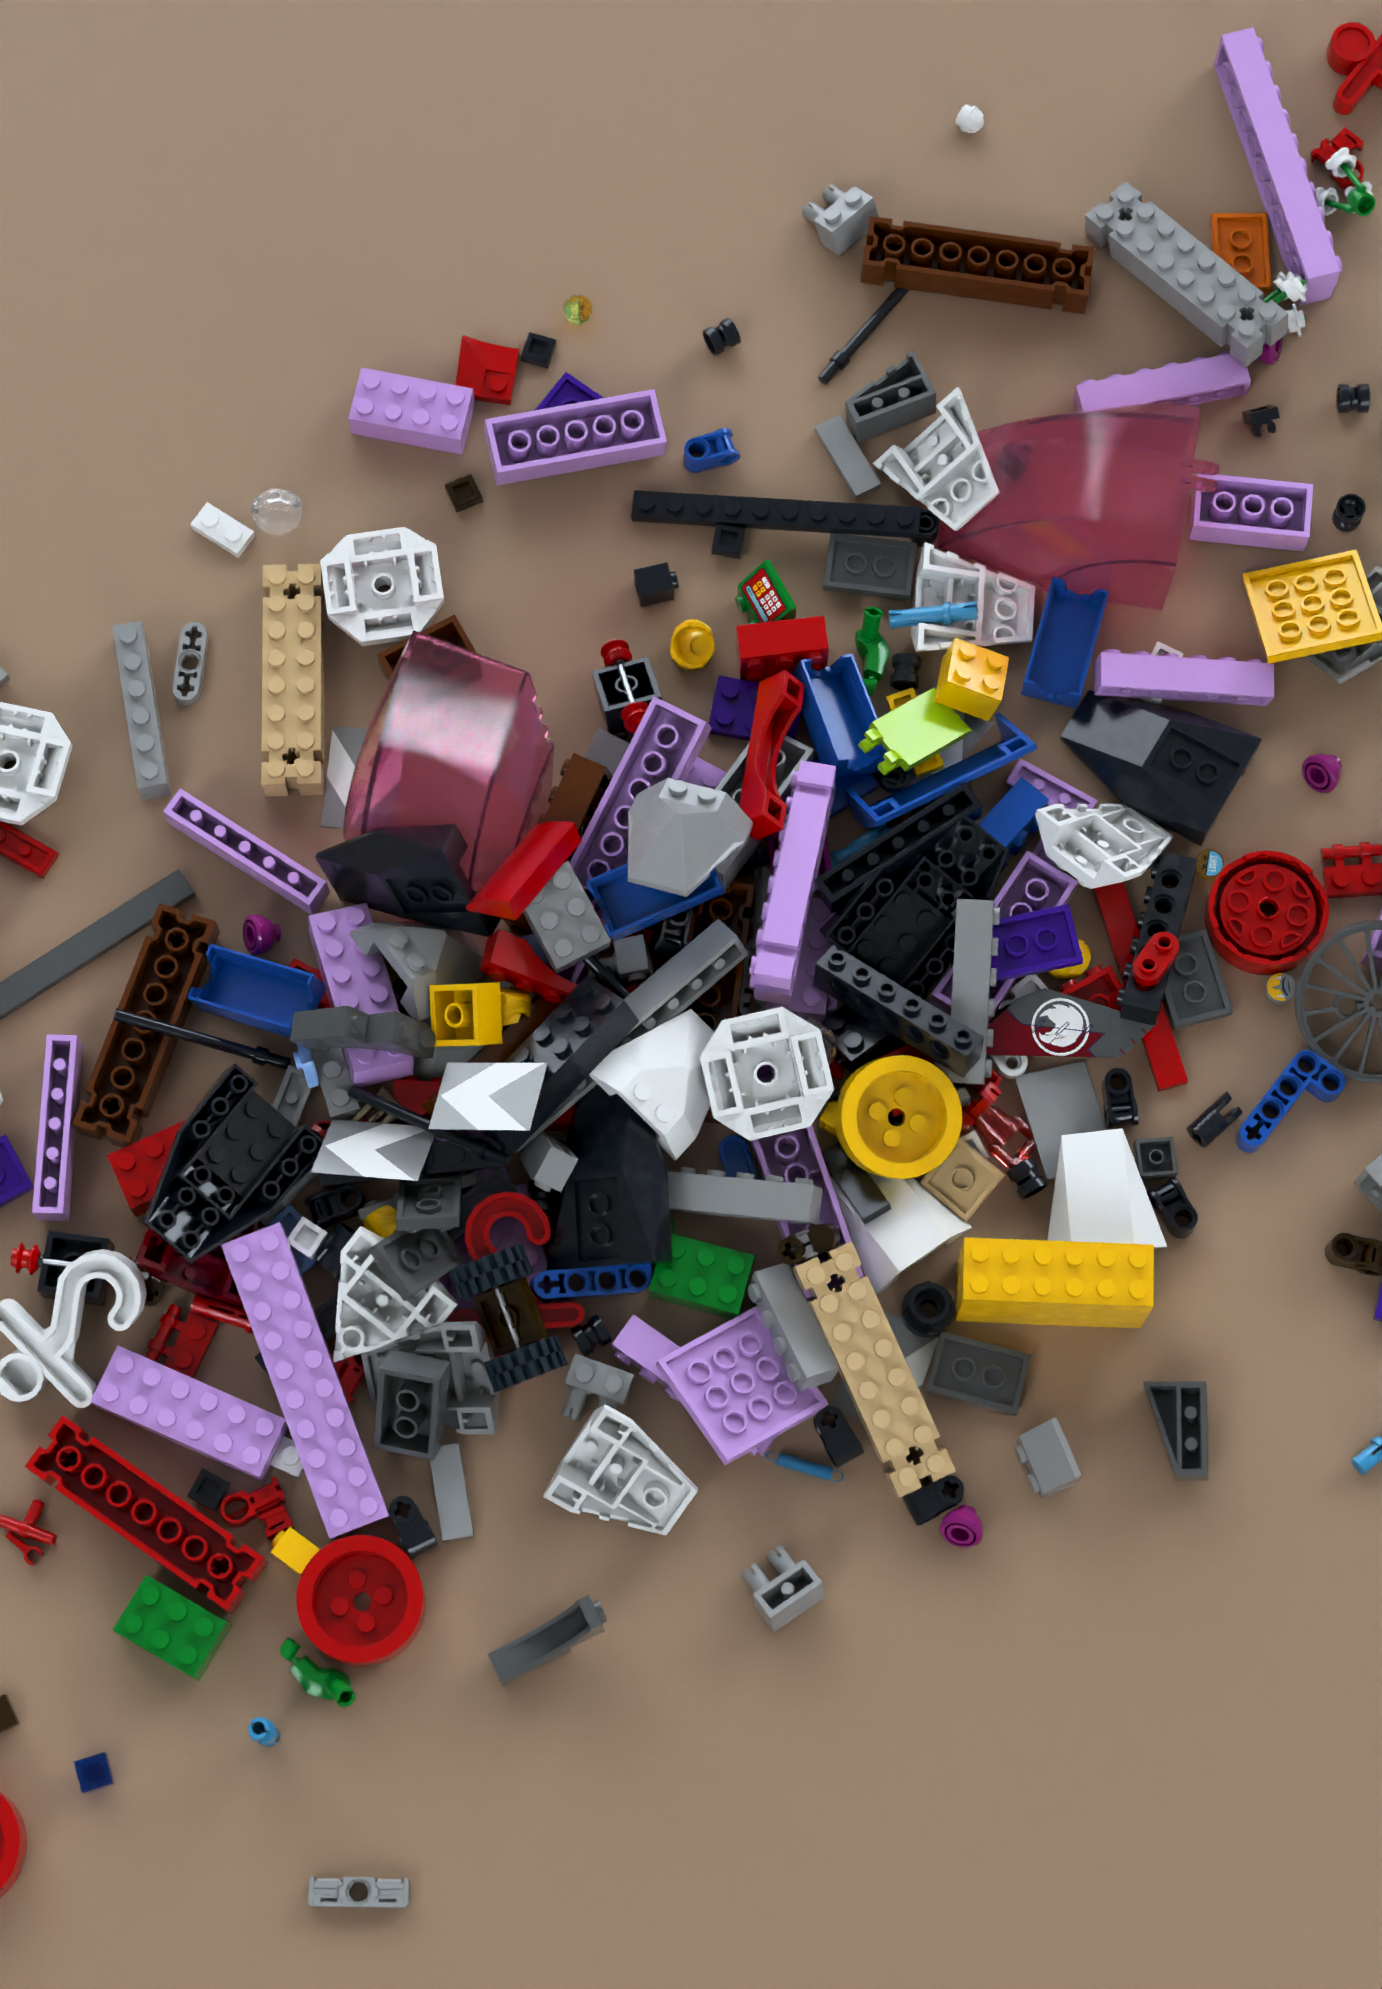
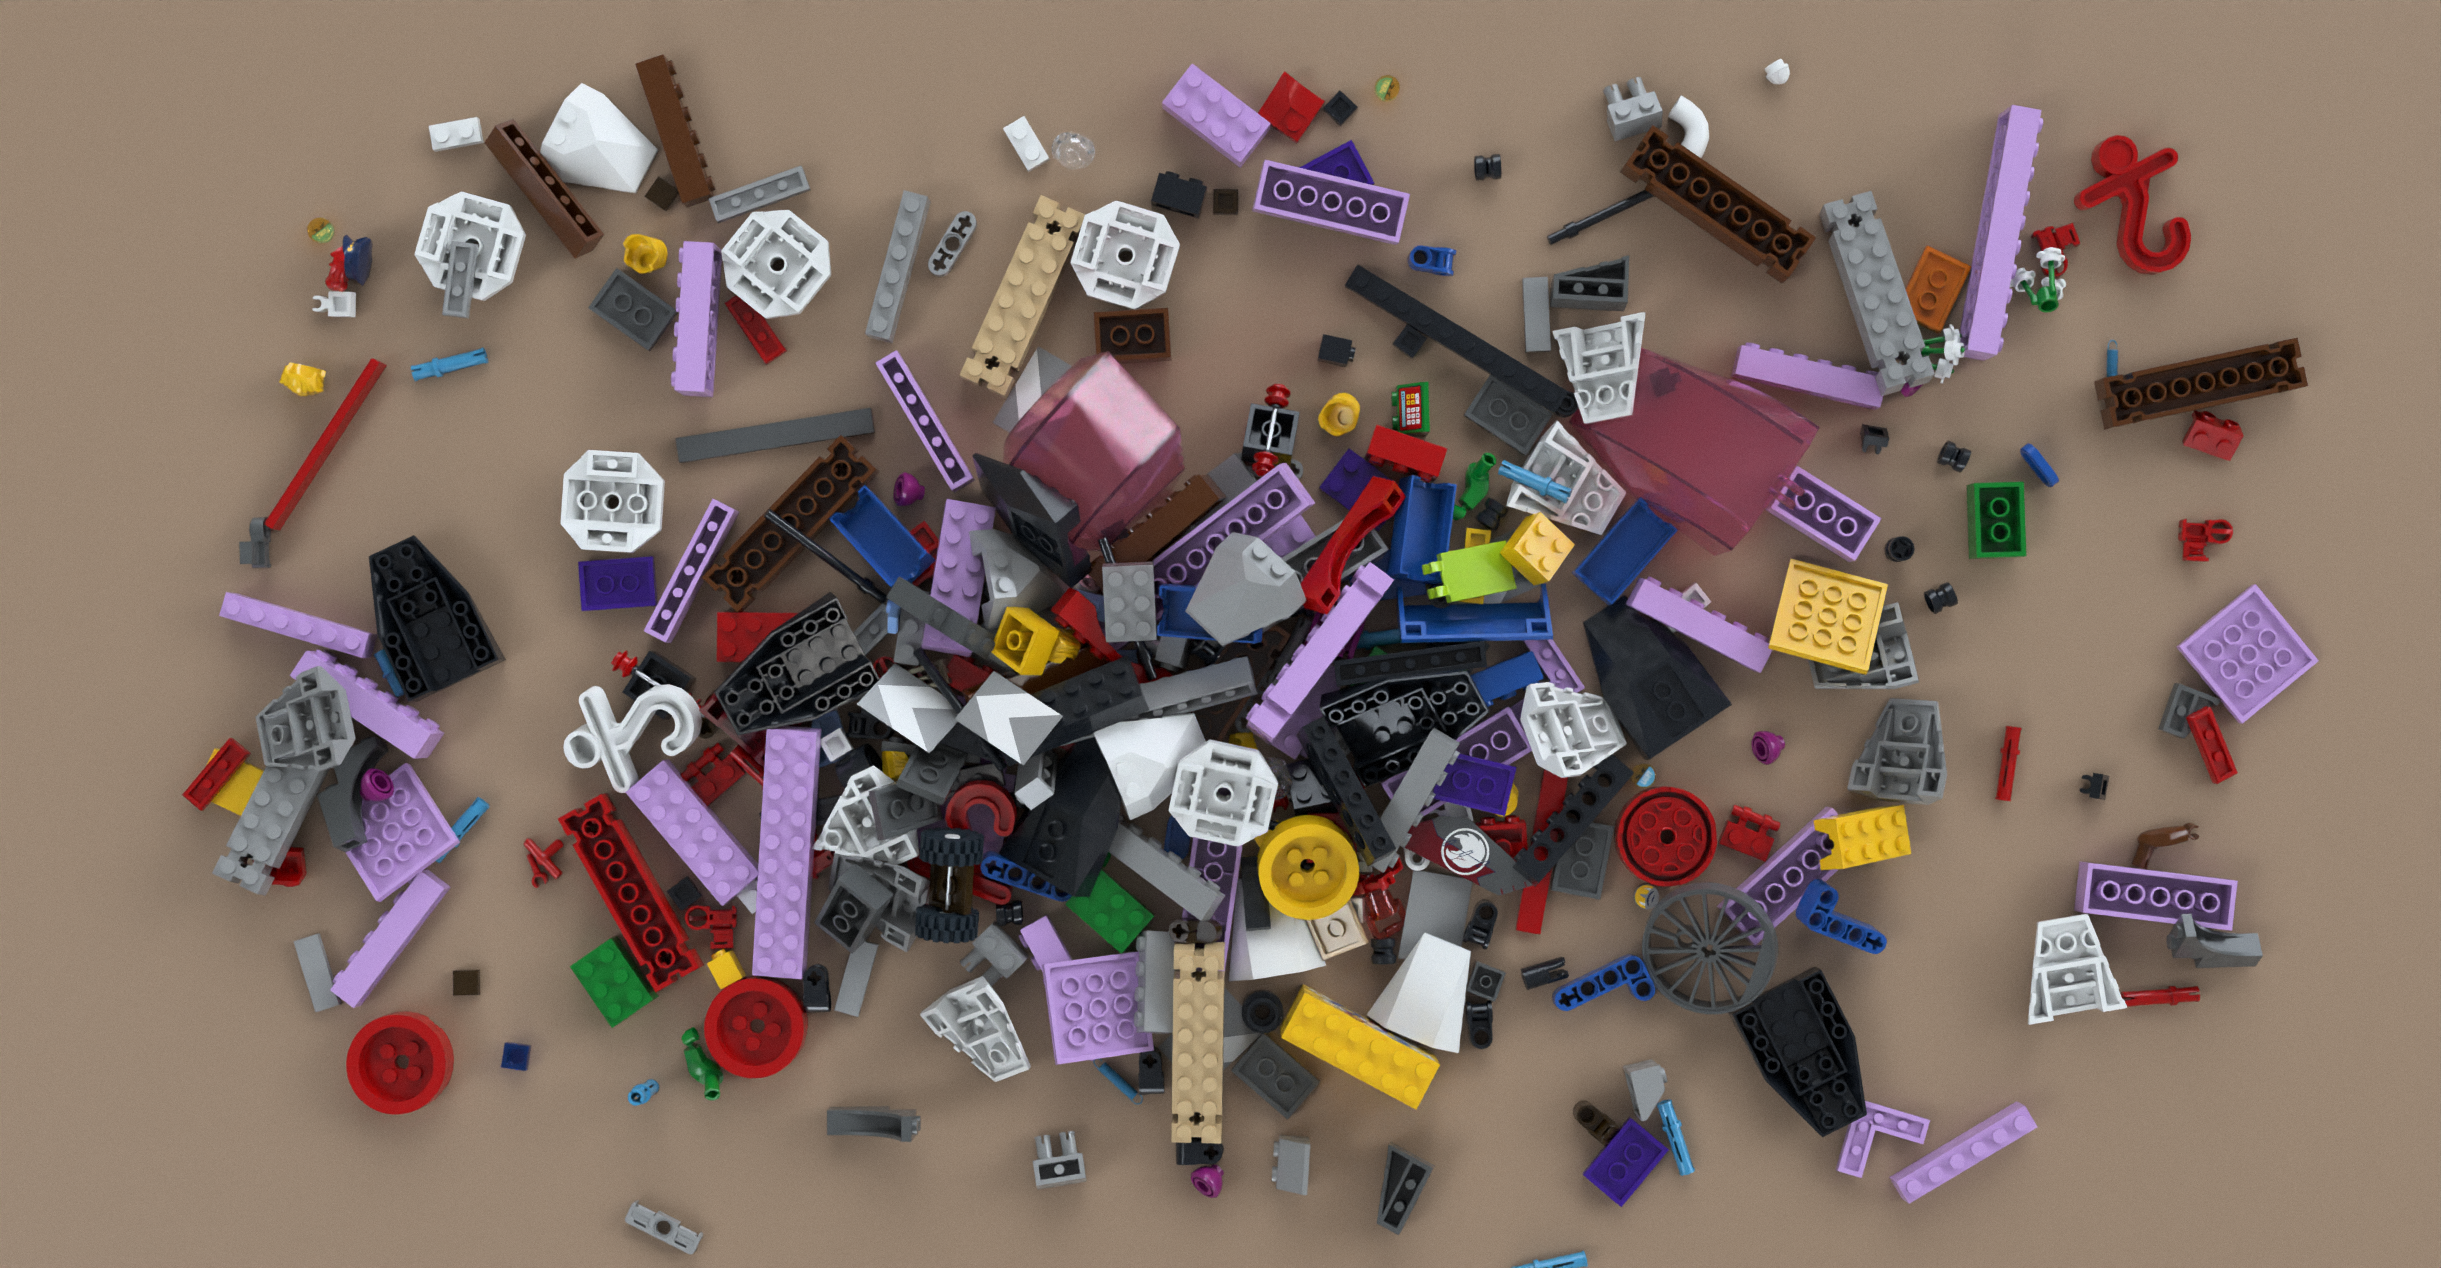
camera: 30 degrees right, 15 degrees up
red slope [466,821,582,920] -> none
red plate [1132,932,1179,986] -> none
none -> black brick [1151,171,1207,219]
none -> white cylinder [1668,96,1709,158]

